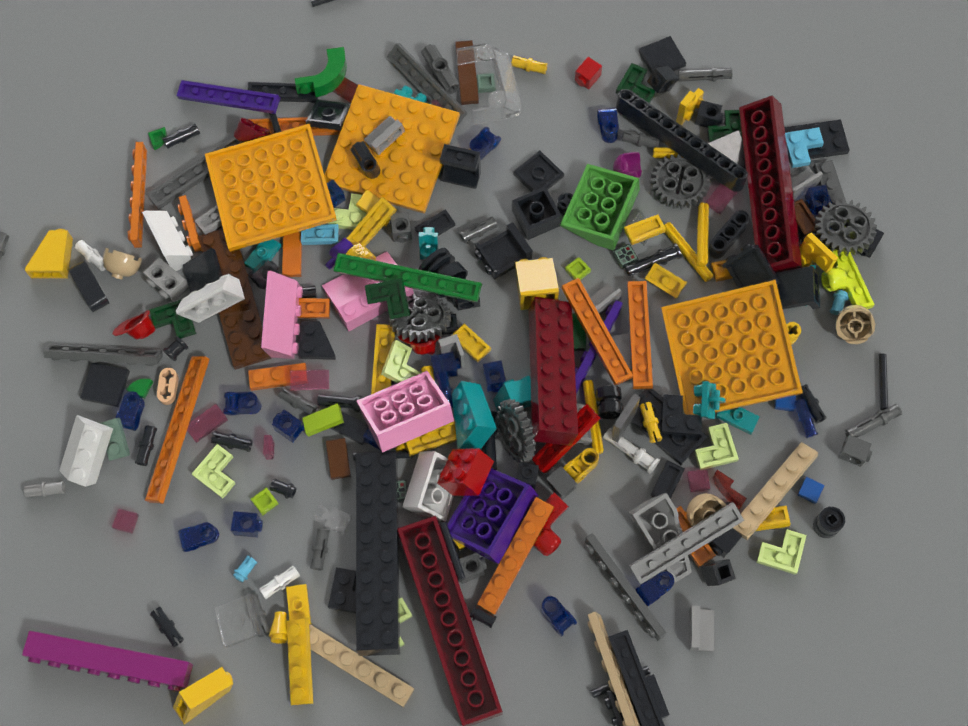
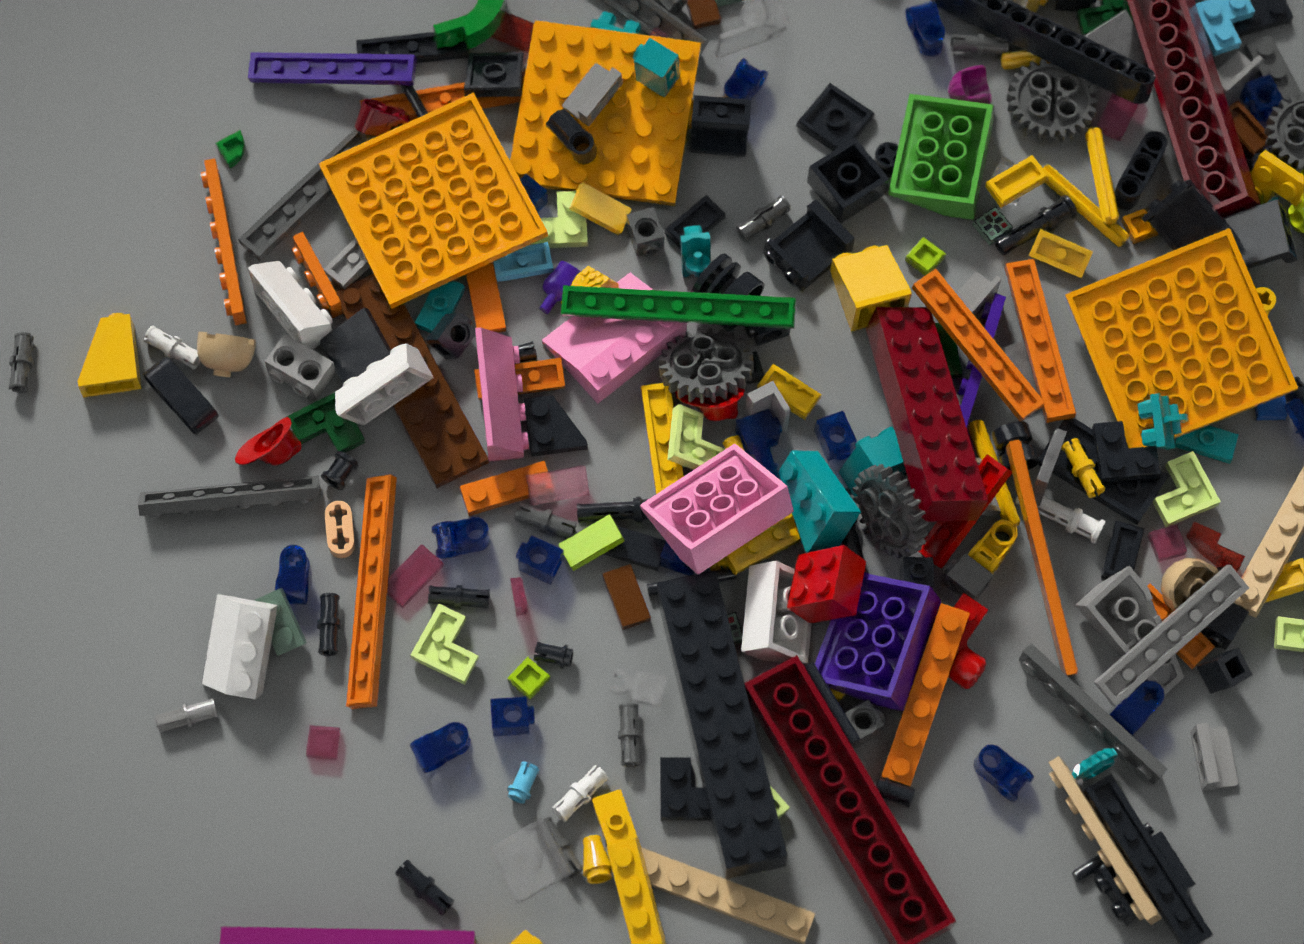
camera: 15 degrees left, 0 degrees up
black tile [80,363,130,407] -> none
green tile [126,379,154,399] -> none
black pin [162,123,200,149] -> none
yellow plate [346,197,397,247] -> none
dark green plate [365,278,410,320] -> none
none -> teal brick [633,38,680,97]
none -> orange tile [1006,440,1078,677]
none -> teal gear [1072,748,1118,781]

